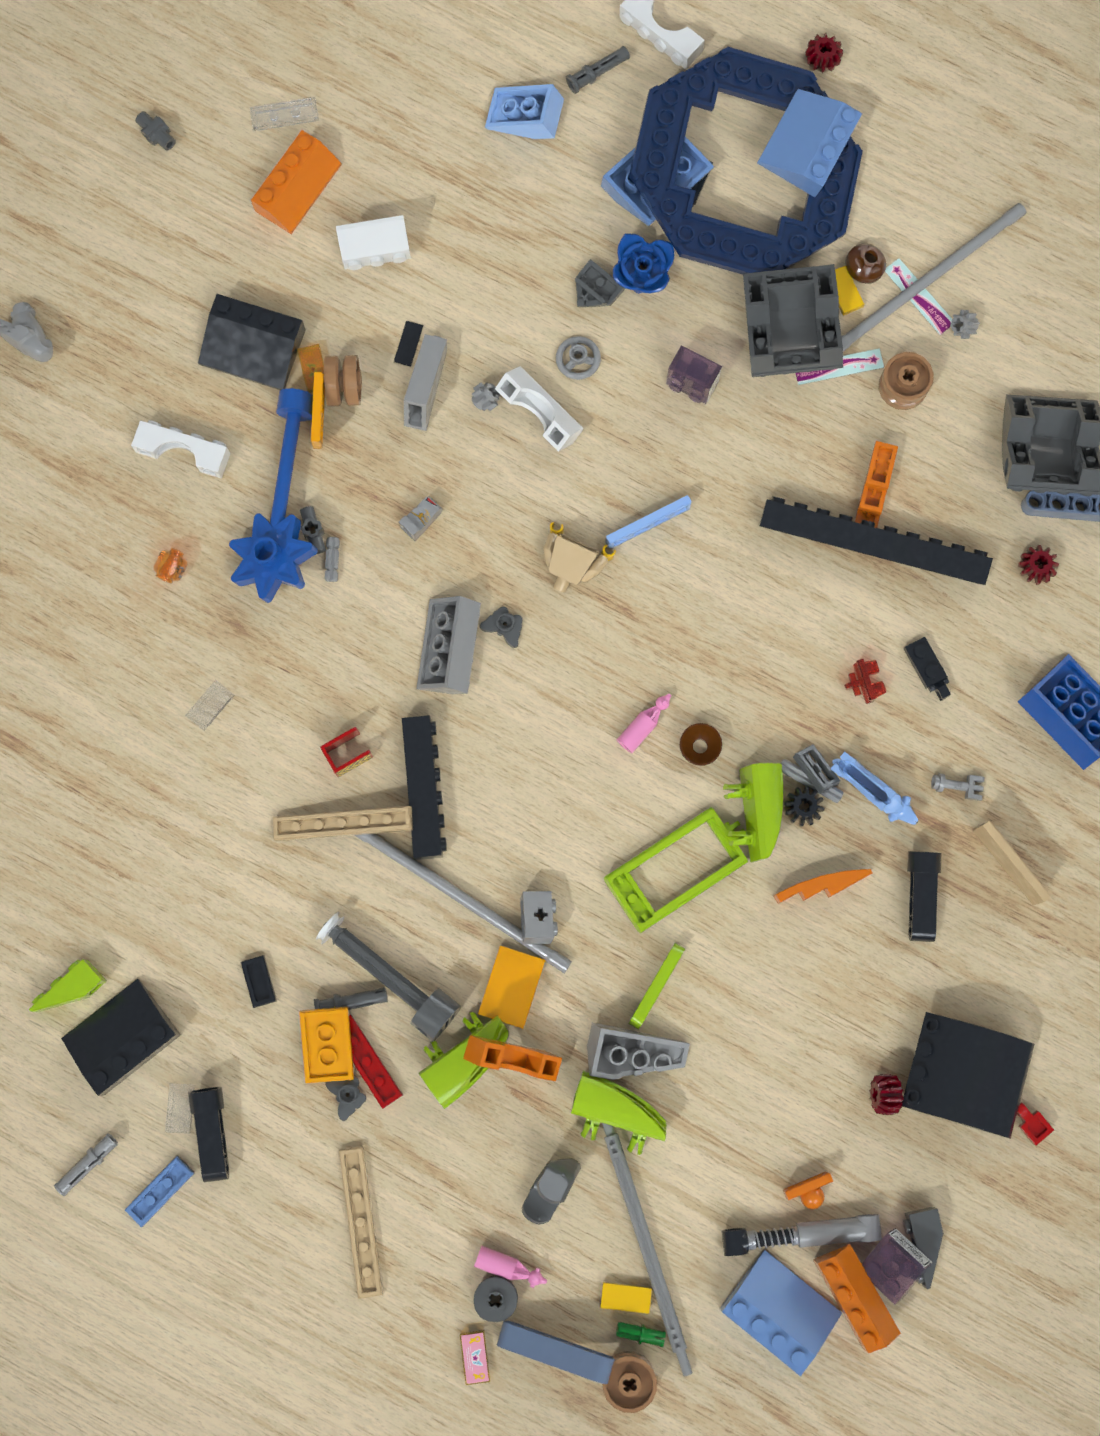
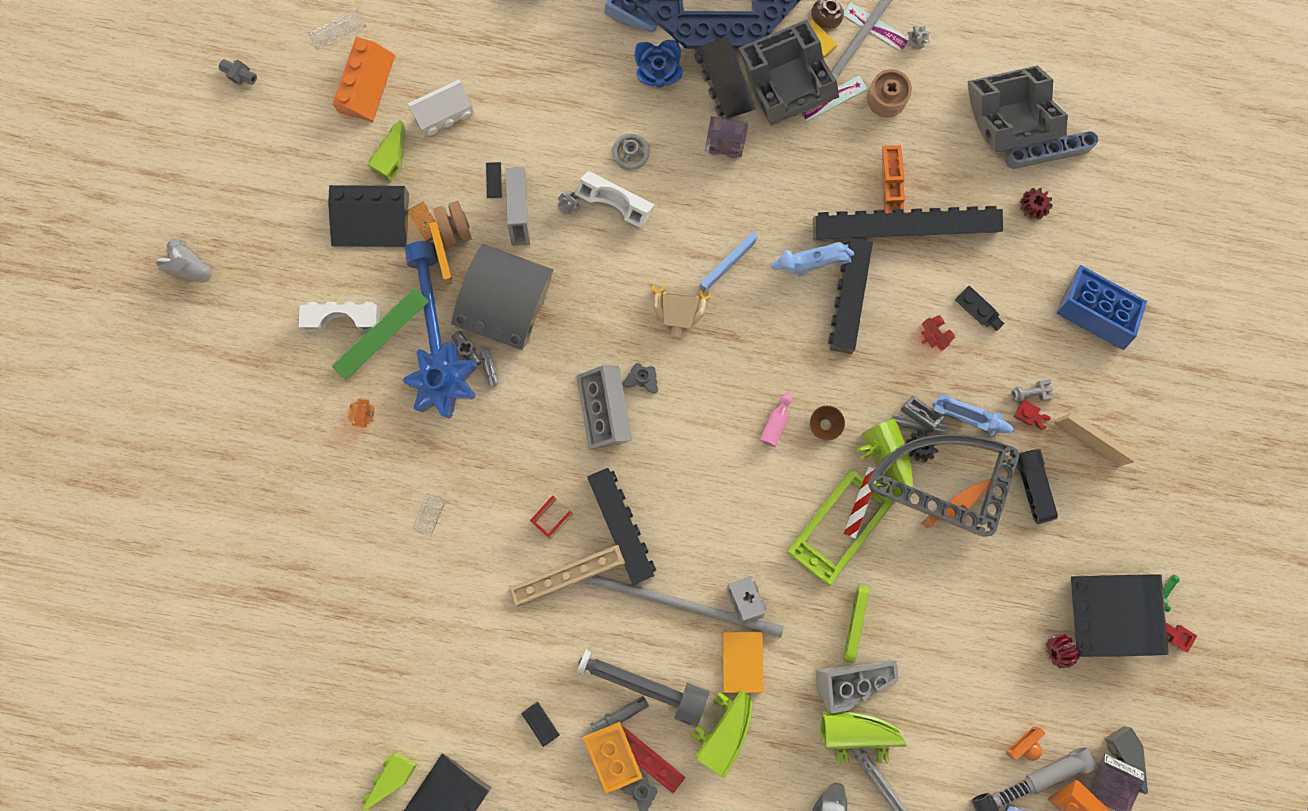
camera: 25 degrees left, 0 degrees up
light grey leg [399,496,443,541] -> none
orange arch [463,1035,562,1082] -> none
dark grey slope [575,259,625,307] -> none
none -> bright green tile [332,287,428,380]
none -> lime slope [368,119,405,182]
none -> dark grey slope [451,244,554,350]
none -> black slope [694,36,756,119]
none -> light blue animal [771,242,854,276]
none -> black brick [828,238,873,354]
none -> sticker [844,466,877,539]
none -> dark grey beam [868,434,1019,537]
none -> red plate [1013,400,1051,430]
none -> green piece [1163,575,1180,612]

